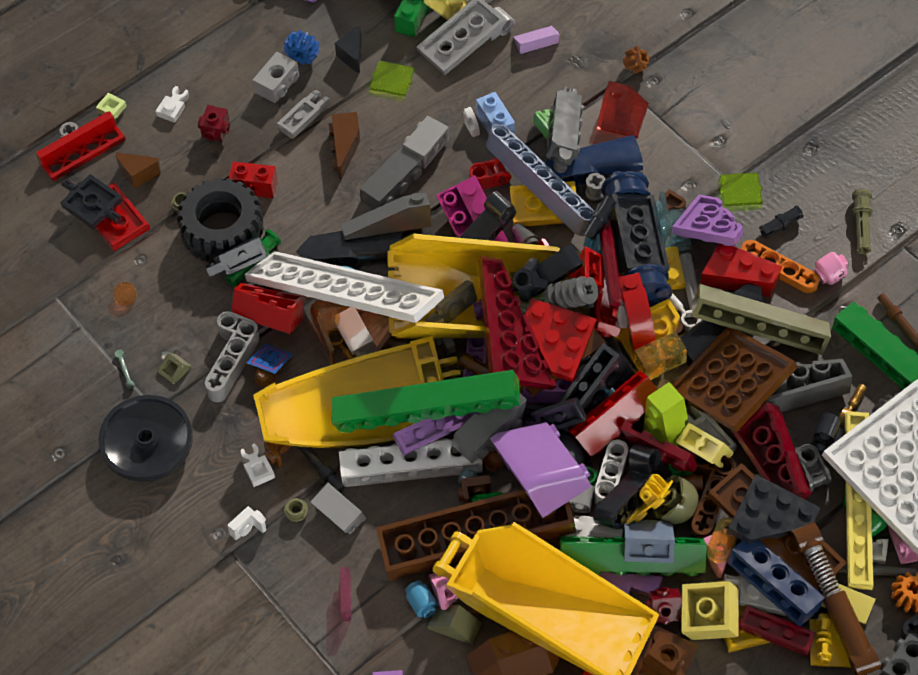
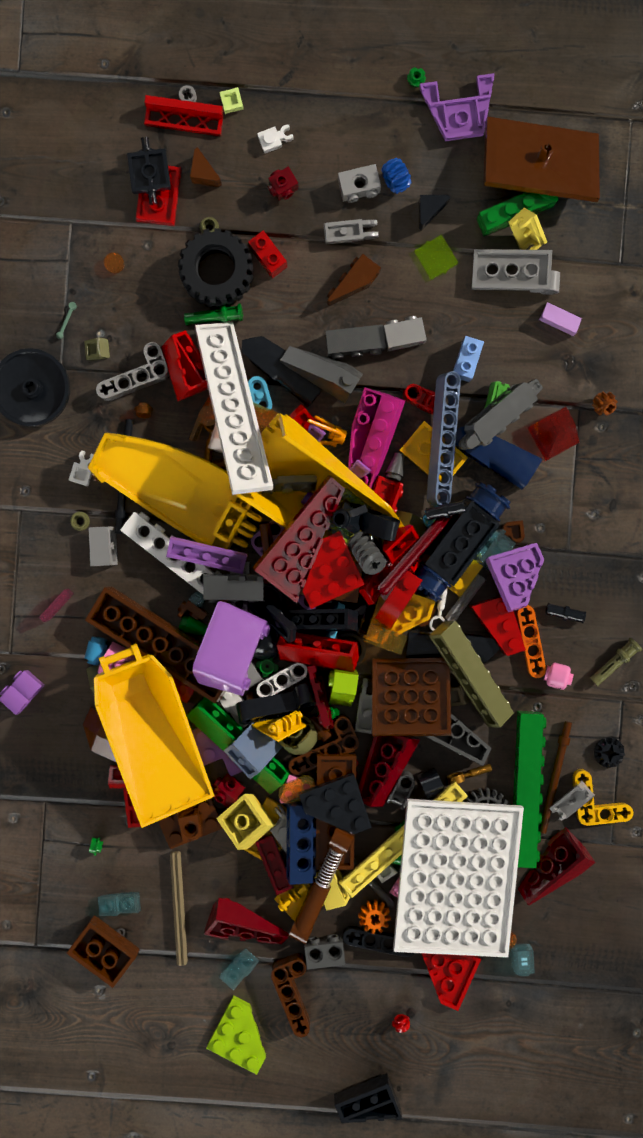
camera: 40 degrees right, 30 degrees up
hinge [205,236,268,277] -> none
white bracket [228,506,266,541] -> none
blue sticker [246,344,293,374] -> none
green brick [332,370,520,433] -> none
black beam [459,191,516,241] -> none
white tile [463,107,480,137] -> none
light grey bush [585,173,605,201] -> none
light yellow hinge [676,423,734,468] -> none
clear neon green piece [720,172,763,206] -> none

